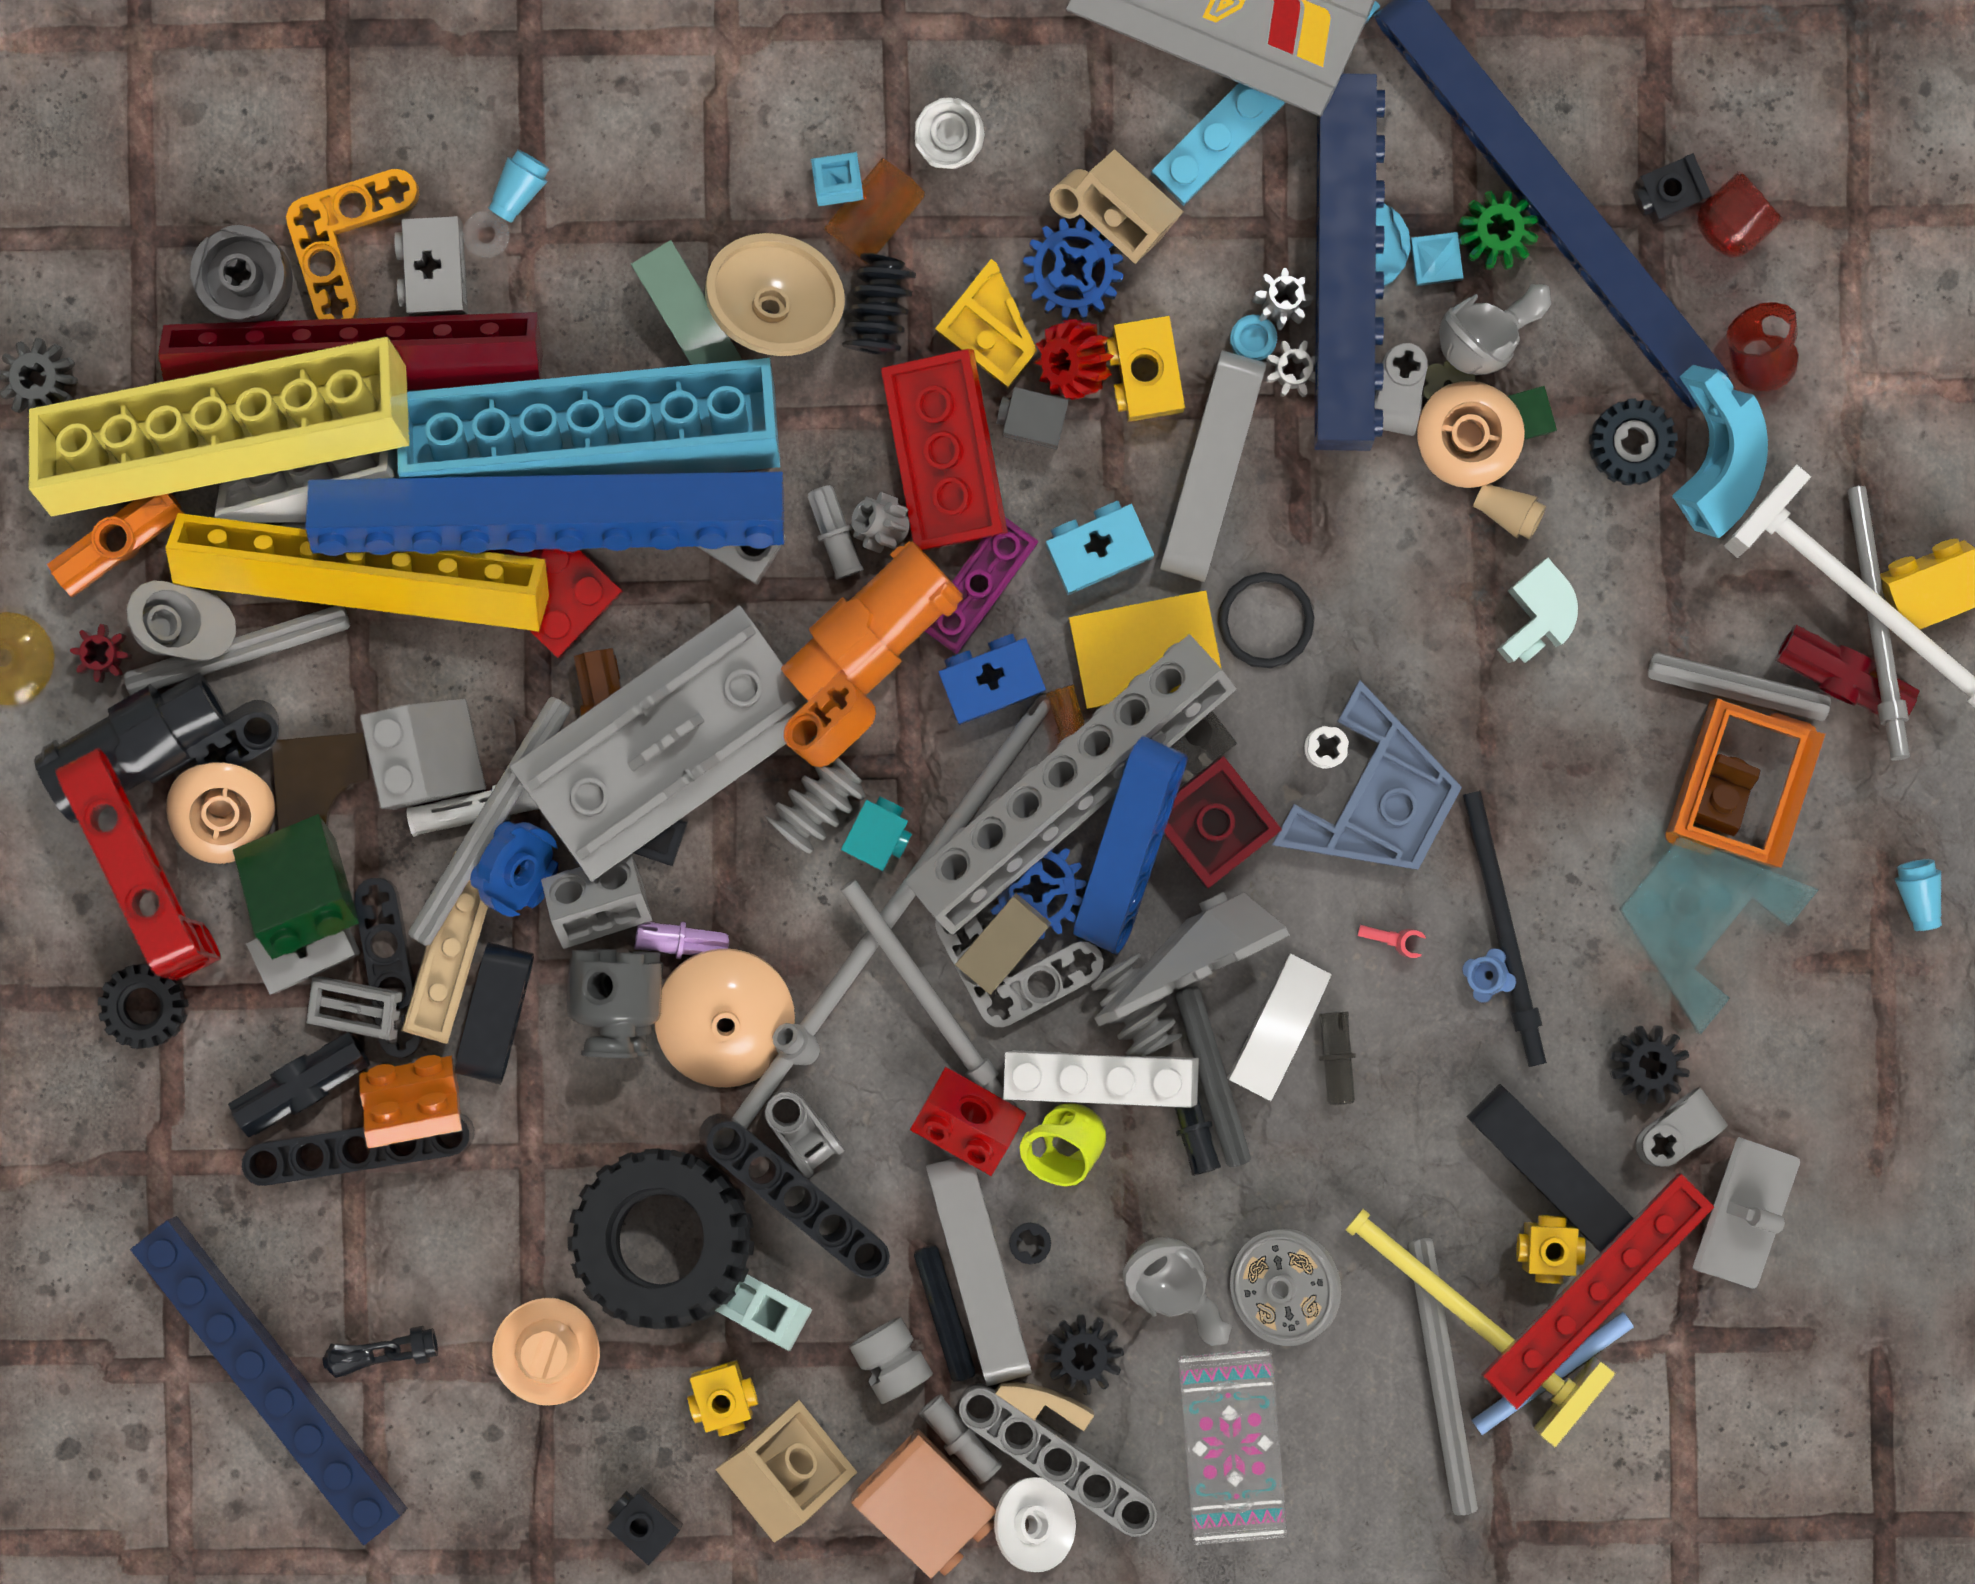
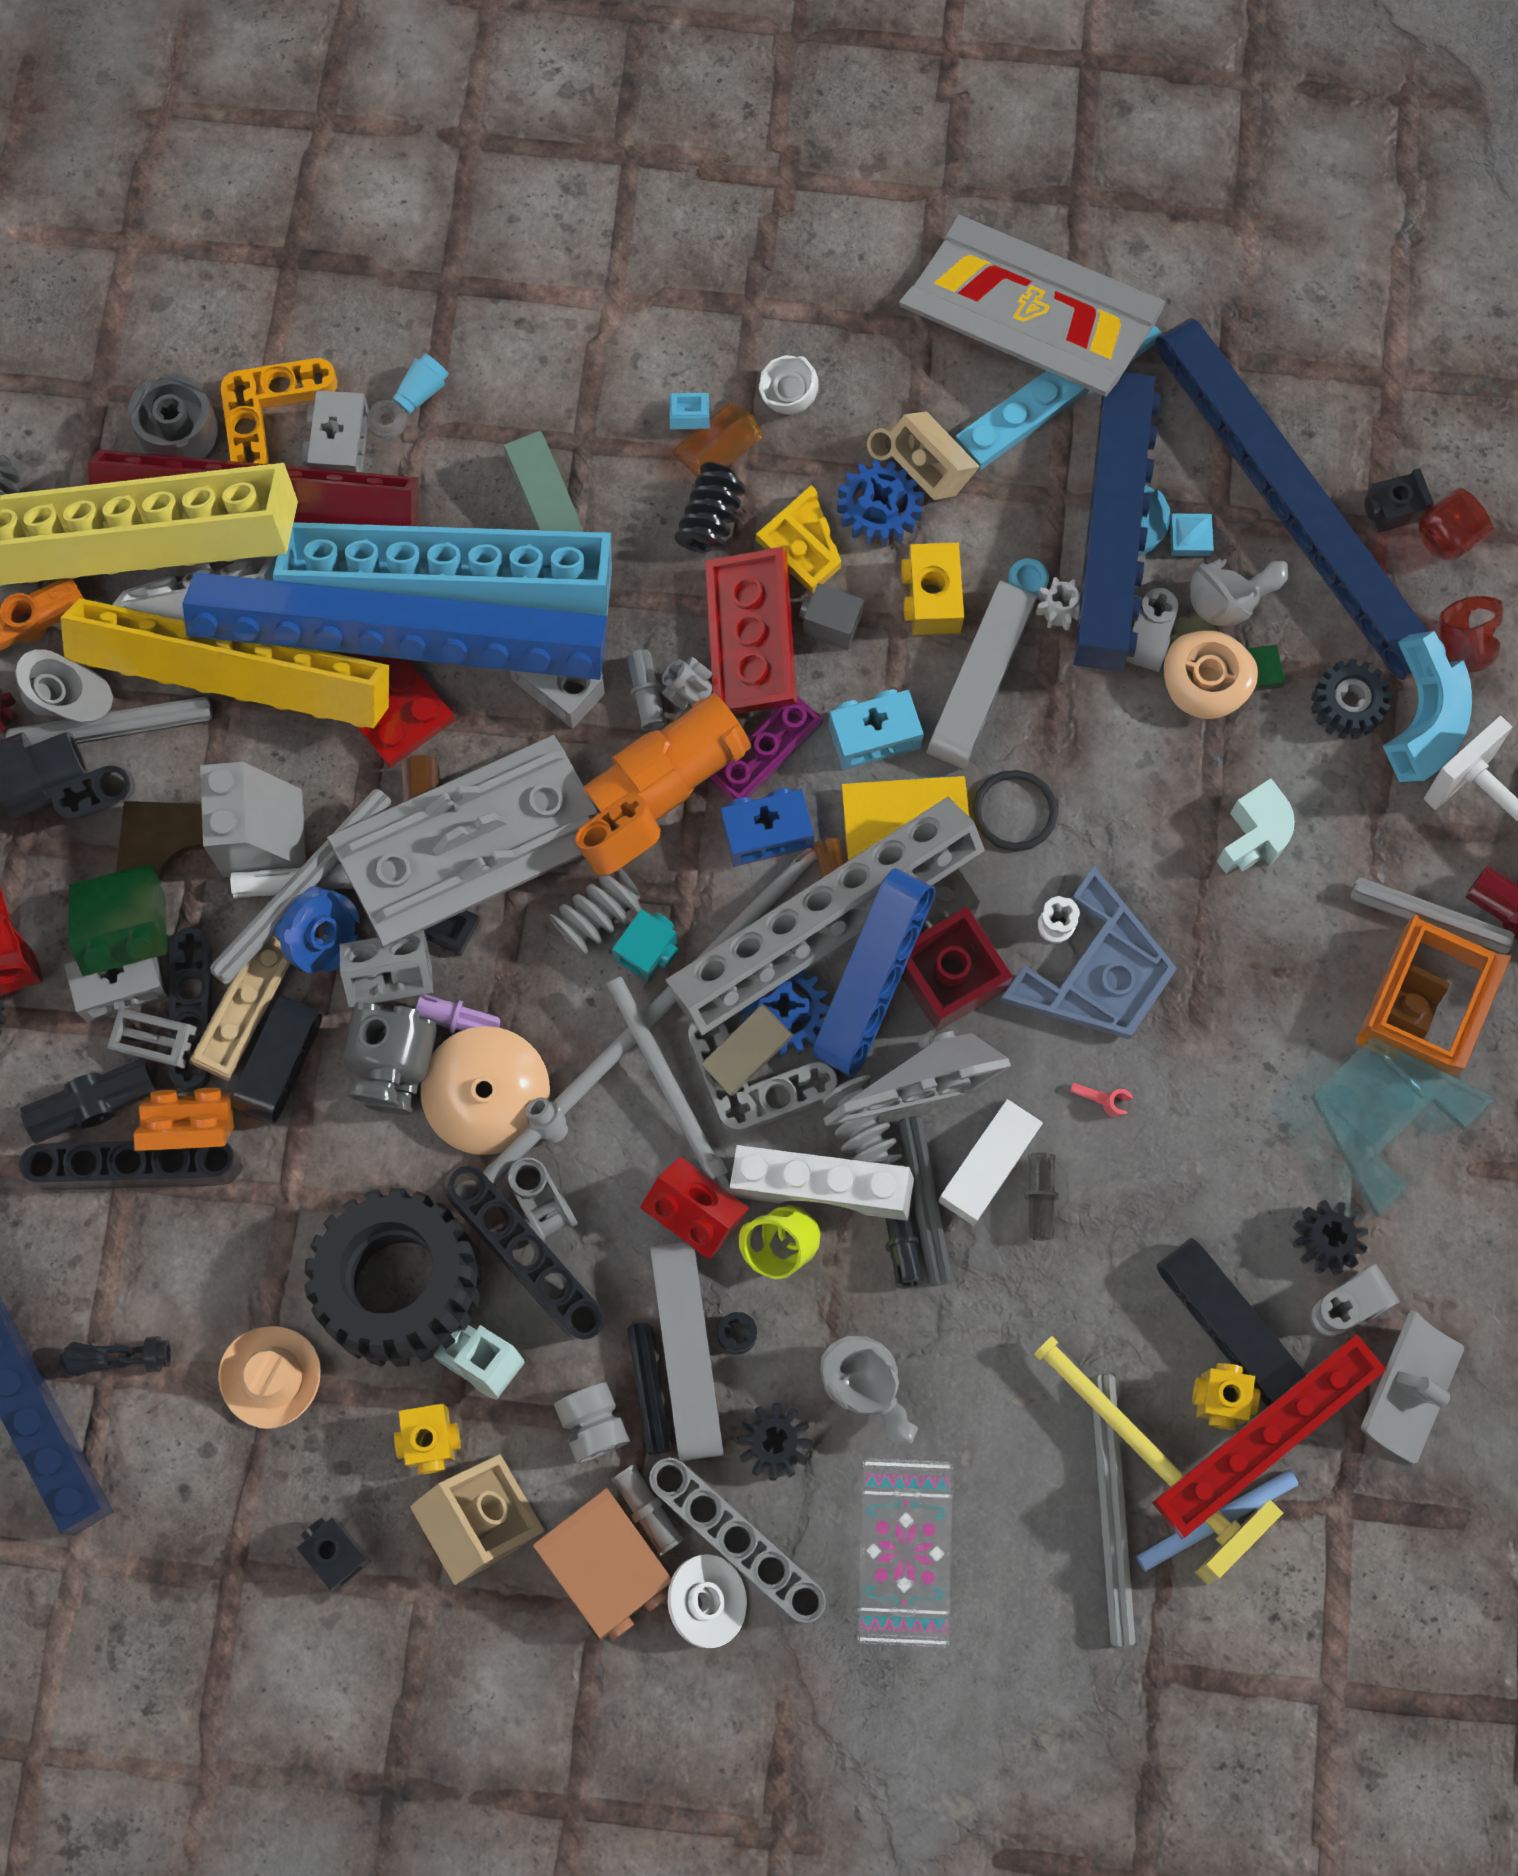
camera: 10 degrees right, 15 degrees down
light nougat hat [166,762,275,864] -> none
tan dish [705,233,845,356] -> none
tan slope [995,1381,1094,1431] -> none
red gear [1033,319,1114,400] -> none
light grey shield [1230,1228,1341,1346] -> none
light grey gear [1252,268,1313,330] -> none
green gear [1459,191,1538,270] -> none
black bar [1463,791,1547,1067] -> none
medium blue plate [1463,949,1516,1002] -> none
tan cone [1473,484,1546,540] -> none

